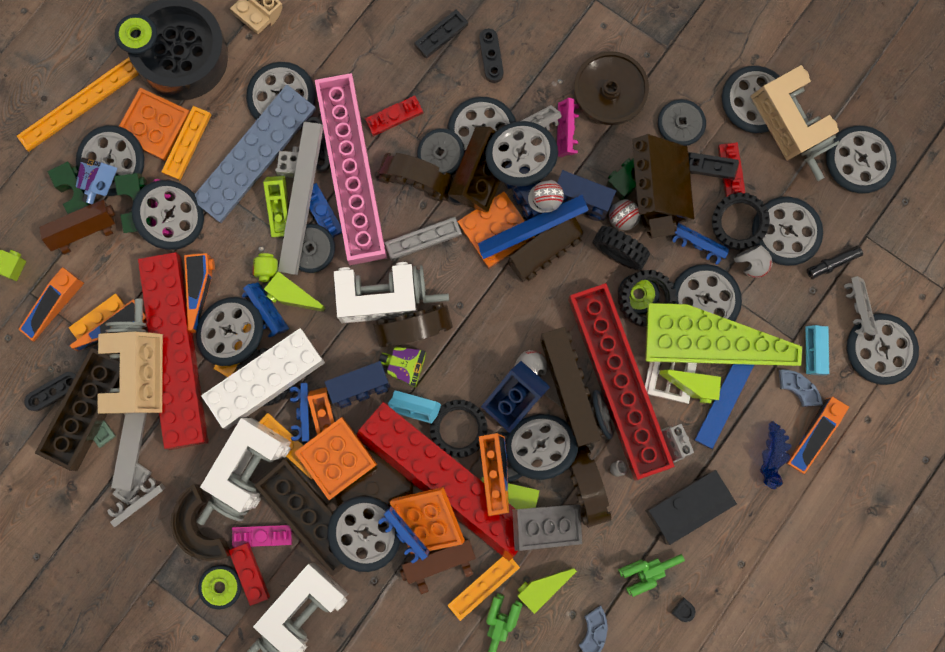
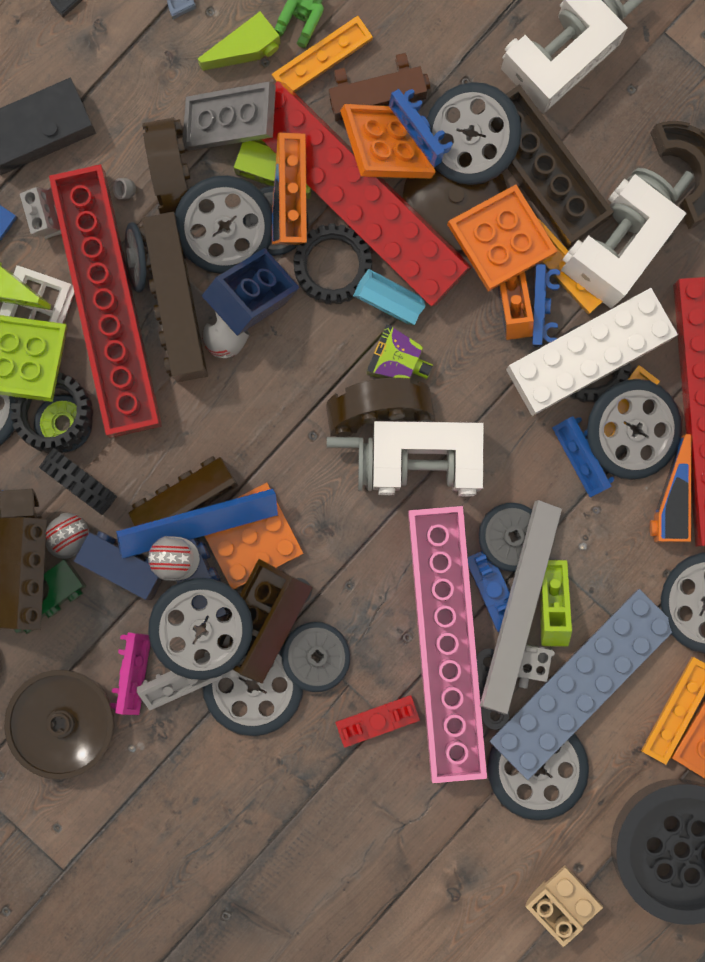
camera: 175 degrees left, 5 degrees up
lime wheel [198,565,242,610] -> none
red plate [228,542,270,606] -> none
dark pink plate [232,525,292,547] -> none
lime head [253,253,278,282] -> none
lime slope [264,272,325,312] -> none
dark blue brick [325,361,391,409] -> none
dark brown brick [376,153,454,202] -> none
light grey tile [384,217,462,261] -> none
black plate [414,9,468,59] -> none
black plate [479,28,504,83] -> none
bright green plant [618,554,685,597] -> none

